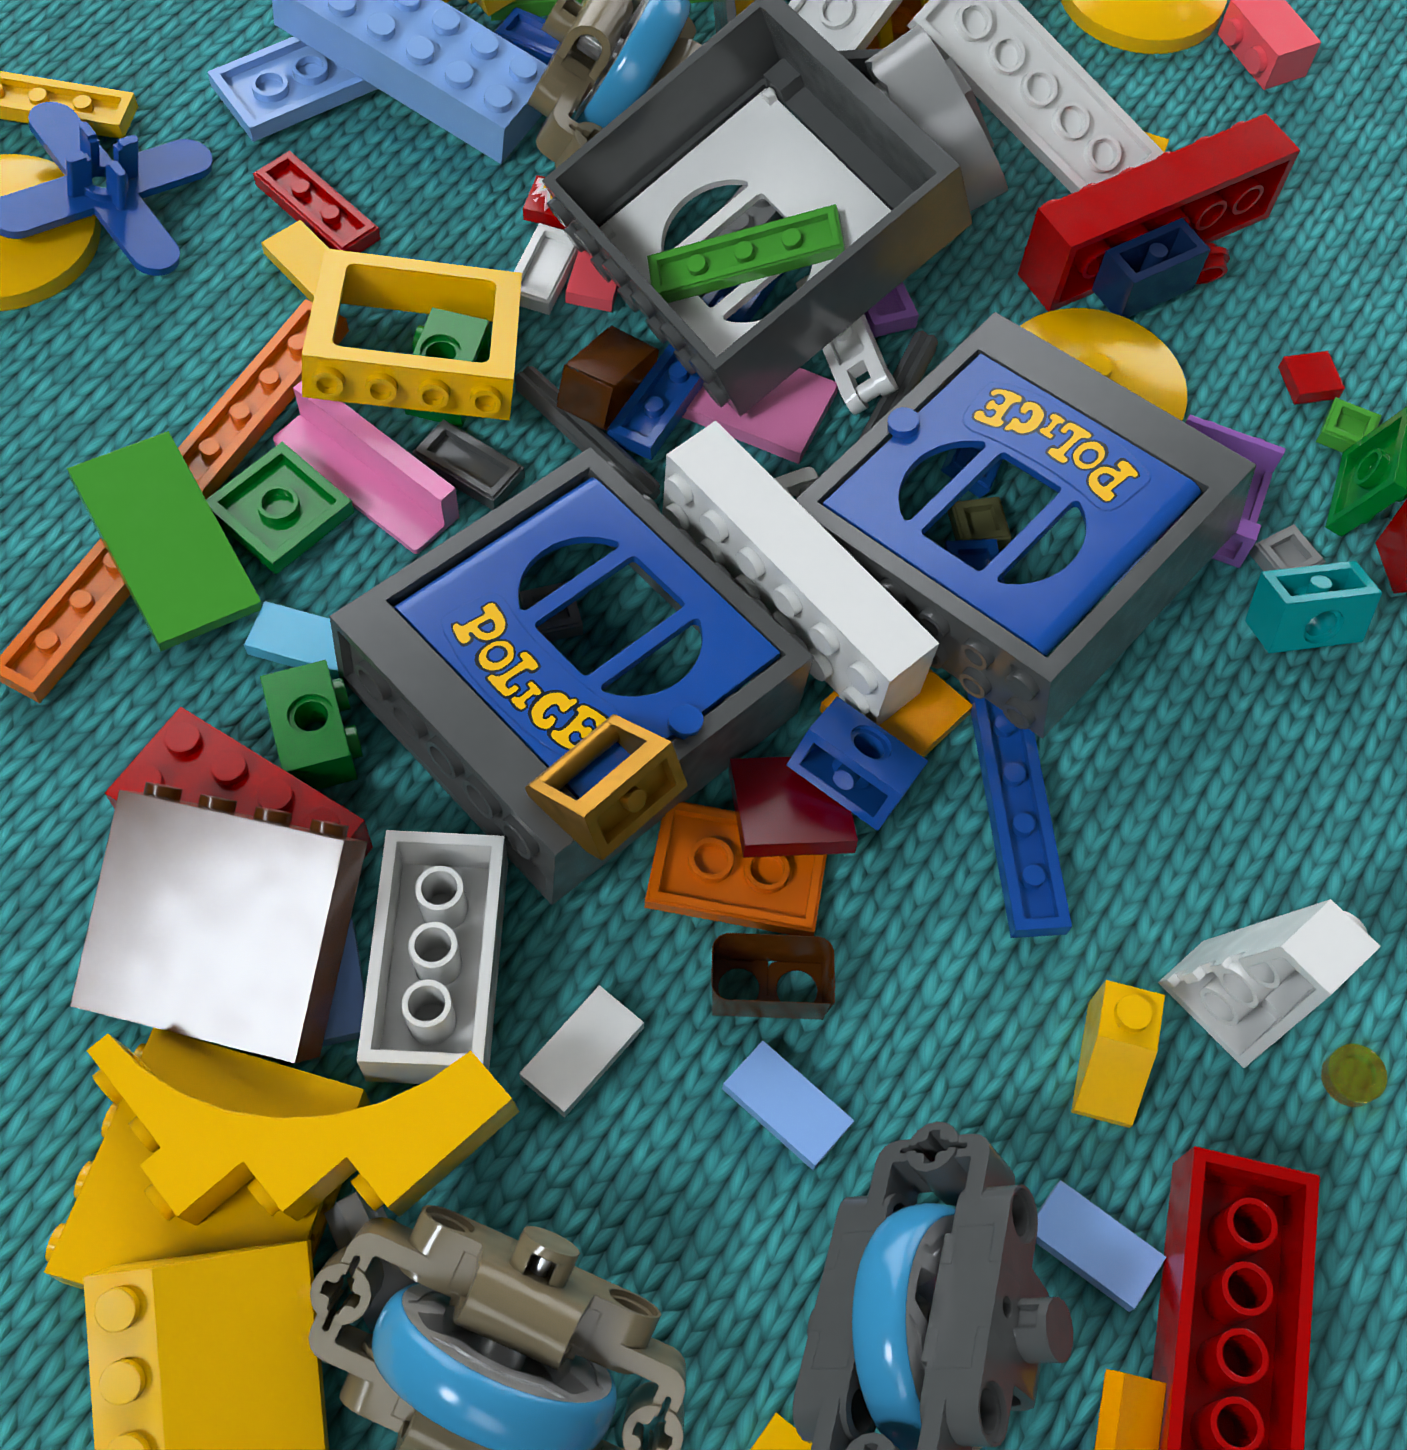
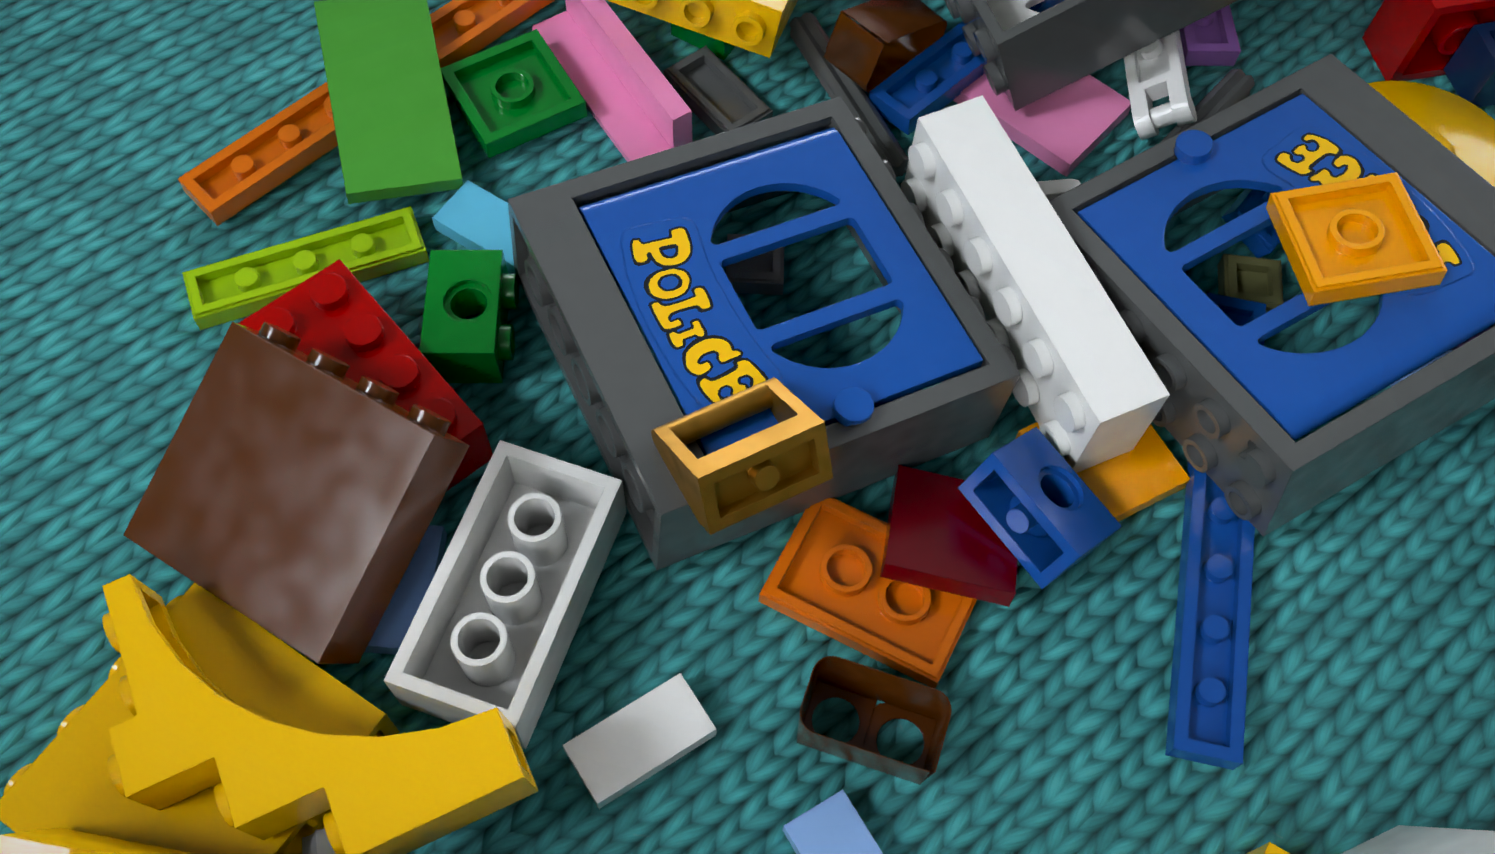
camera: 20 degrees right, 0 degrees up
none -> lime tile [182,206,429,330]
none -> light orange tile [1266,172,1447,306]

